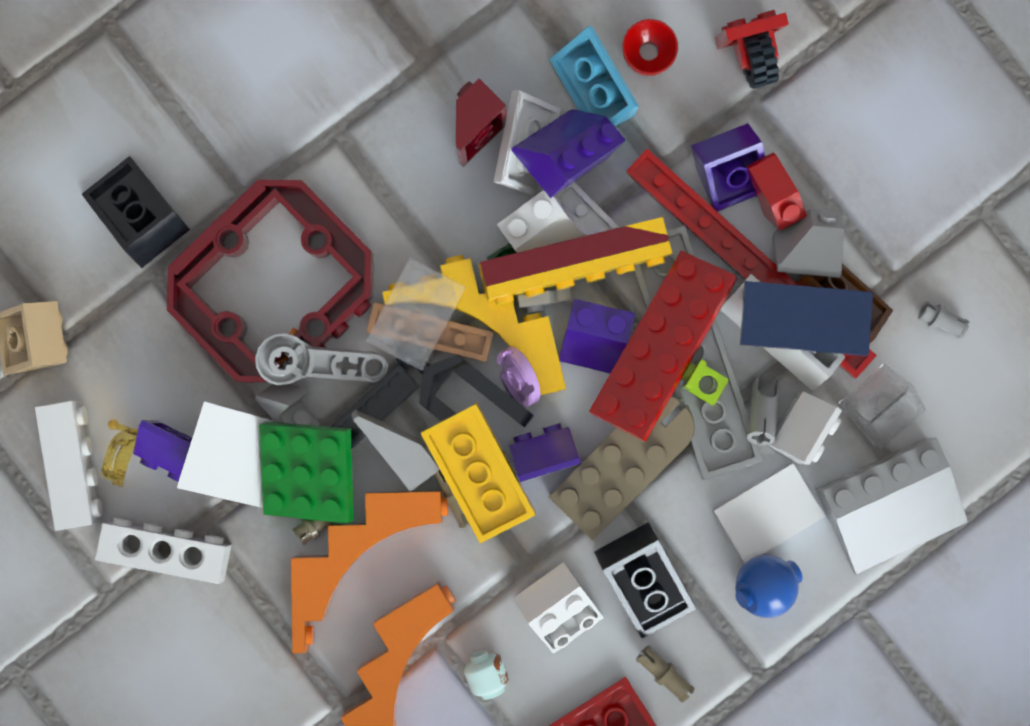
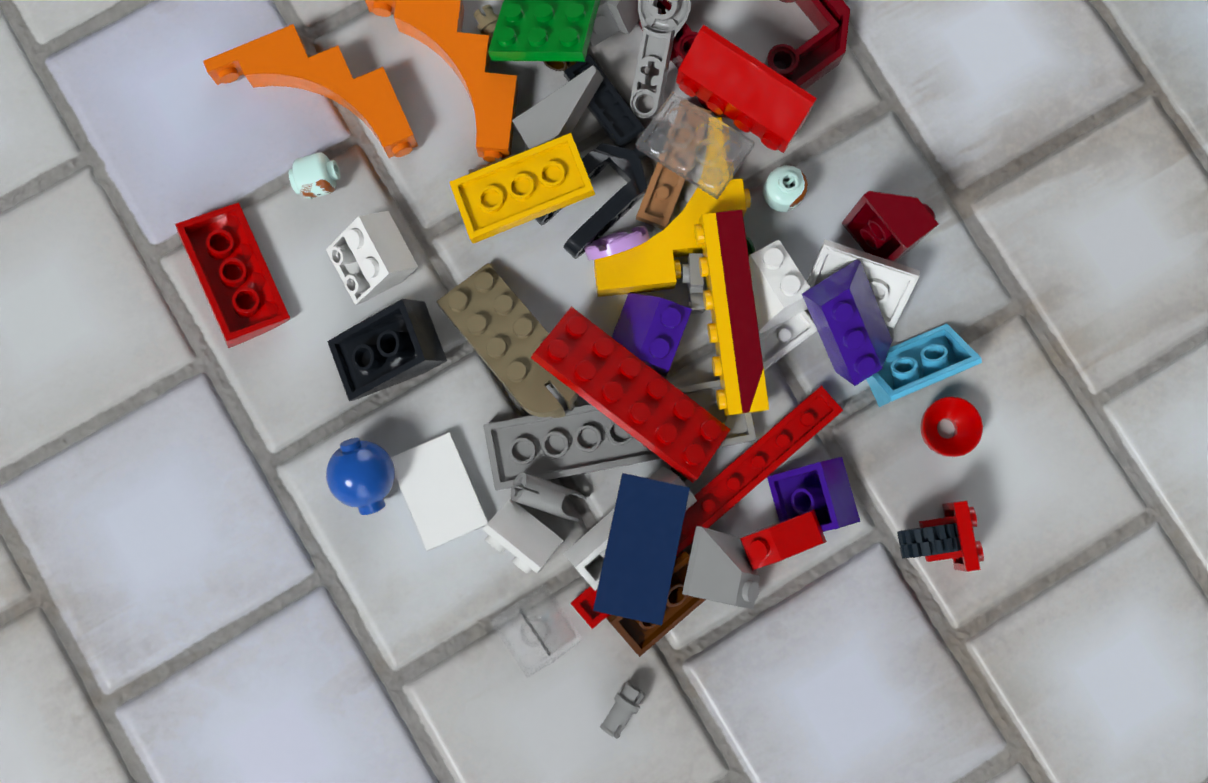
camera: 90 degrees right, 5 degrees down
dark purple slope [509,423,581,482] -> none
dark tan pin [636,645,695,703] -> none
lime bracket [681,359,729,406] -> none
slope [815,438,968,574] -> none
none -> red slope [676,24,817,153]
none -> light aqua head [763,165,808,212]

